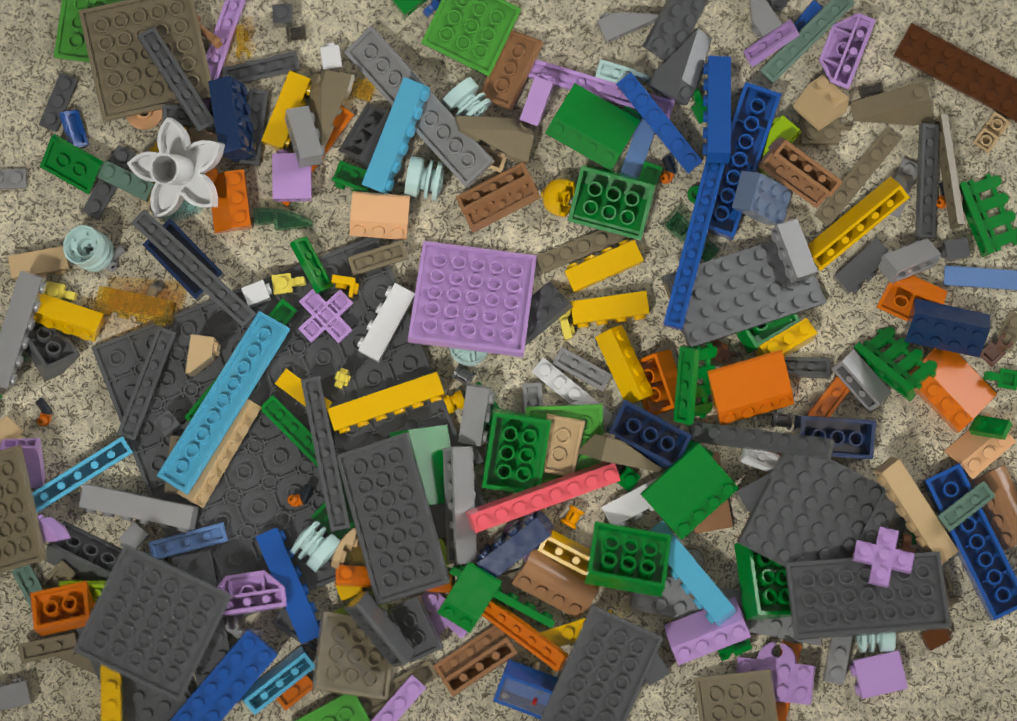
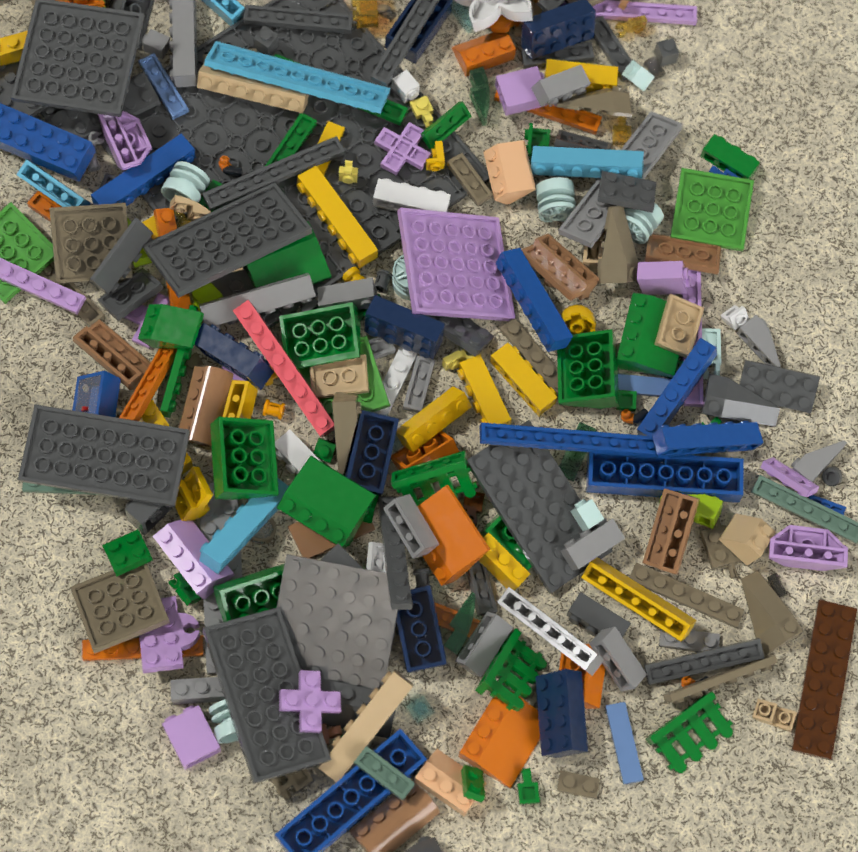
camera: 70 degrees right, 15 degrees down
tan slope [186,334,221,377] -> none
white brick [320,43,343,71] -> none
sand blue brick [732,171,792,226] -> none
reddish brown brick [919,629,952,651] -> none
dark grey brick [939,237,970,262] -> none
reddish brown plate [980,332,1014,367] -> none
none -> green plate [102,529,153,577]
none -> yellow brick [175,466,213,521]
none -> dark blue brick [364,295,445,360]
none -> light grey brick [383,494,439,558]
none -> clear light blue plate [406,696,434,724]
none -> clear green slope [444,592,476,656]
none -> blue brick [496,248,573,352]
none -> brick [497,587,604,676]
none -> light aqua brick [570,499,604,531]
none -> dark grey plate [598,171,656,213]
none -> light aqua brick [622,60,655,91]
none -> tan tile [654,294,704,358]
none -> white bracket [720,305,750,330]

